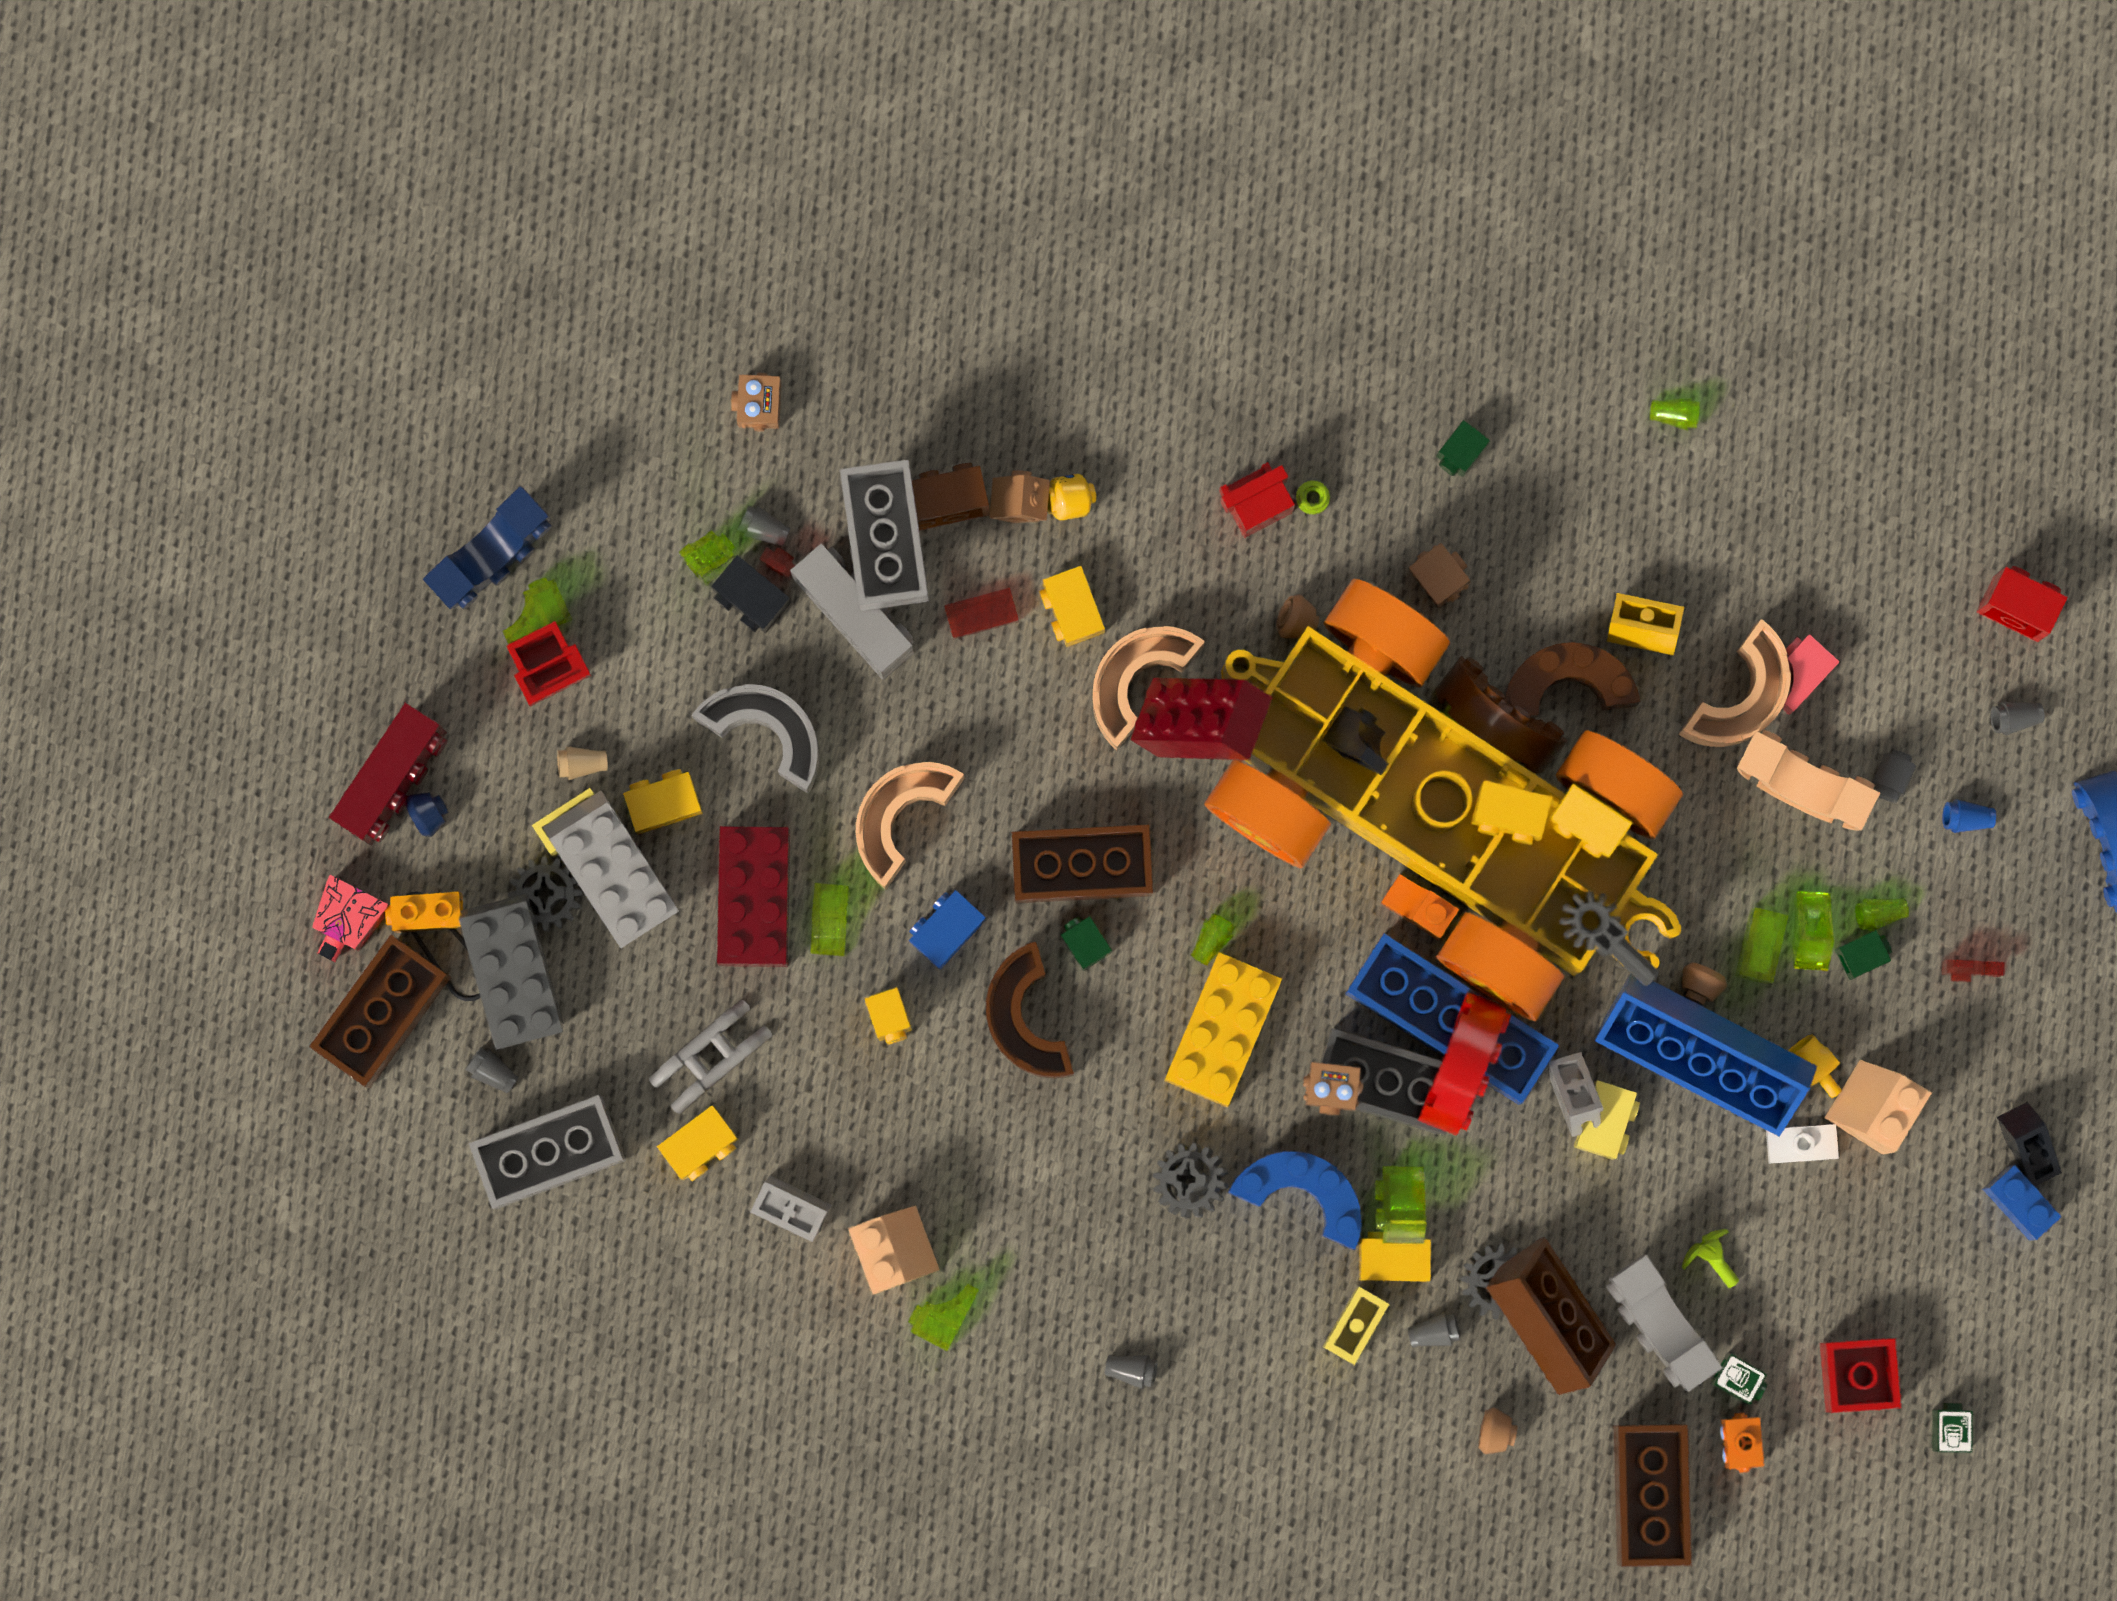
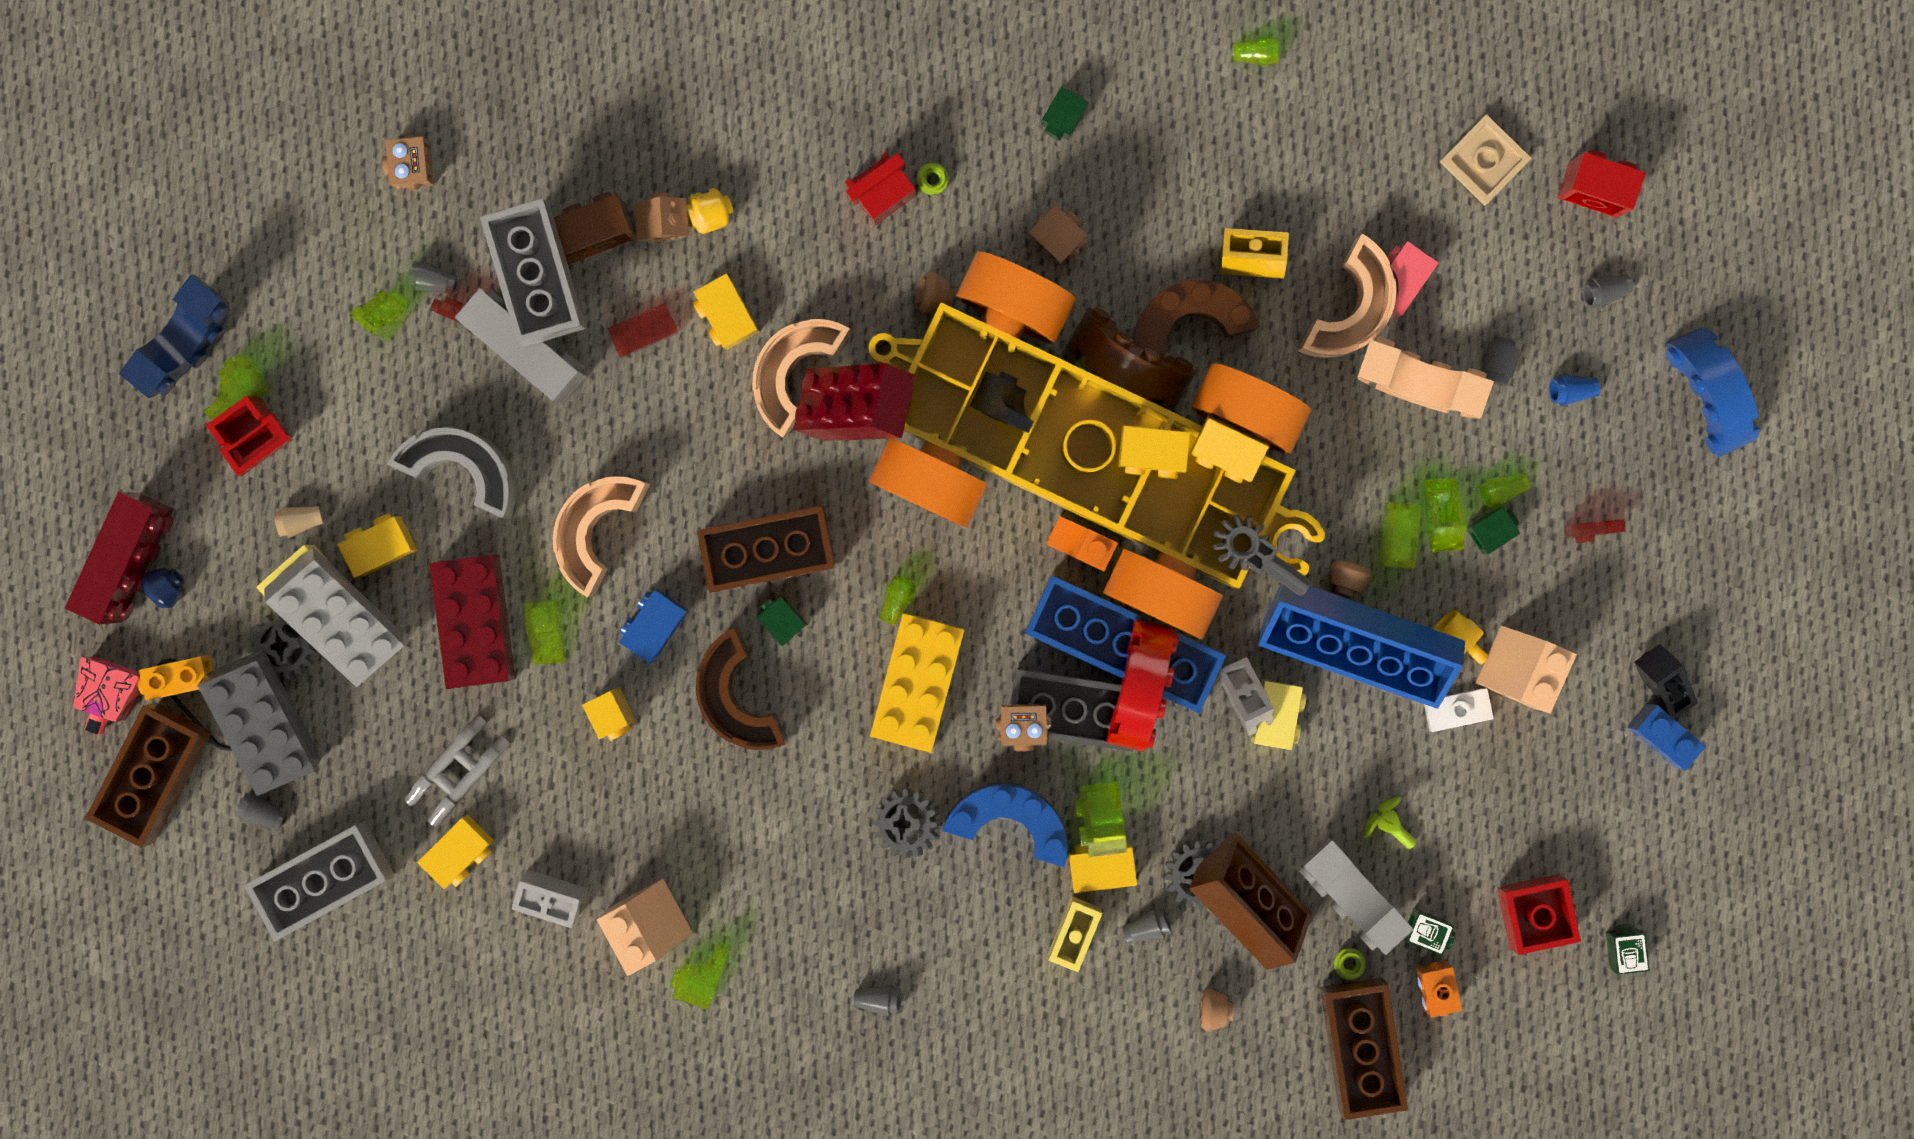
camera: 10 degrees left, 5 degrees up
black brick [711,555,791,633] -> none
none -> lime plate [1334,948,1366,980]
none -> tan plate [1440,114,1532,206]

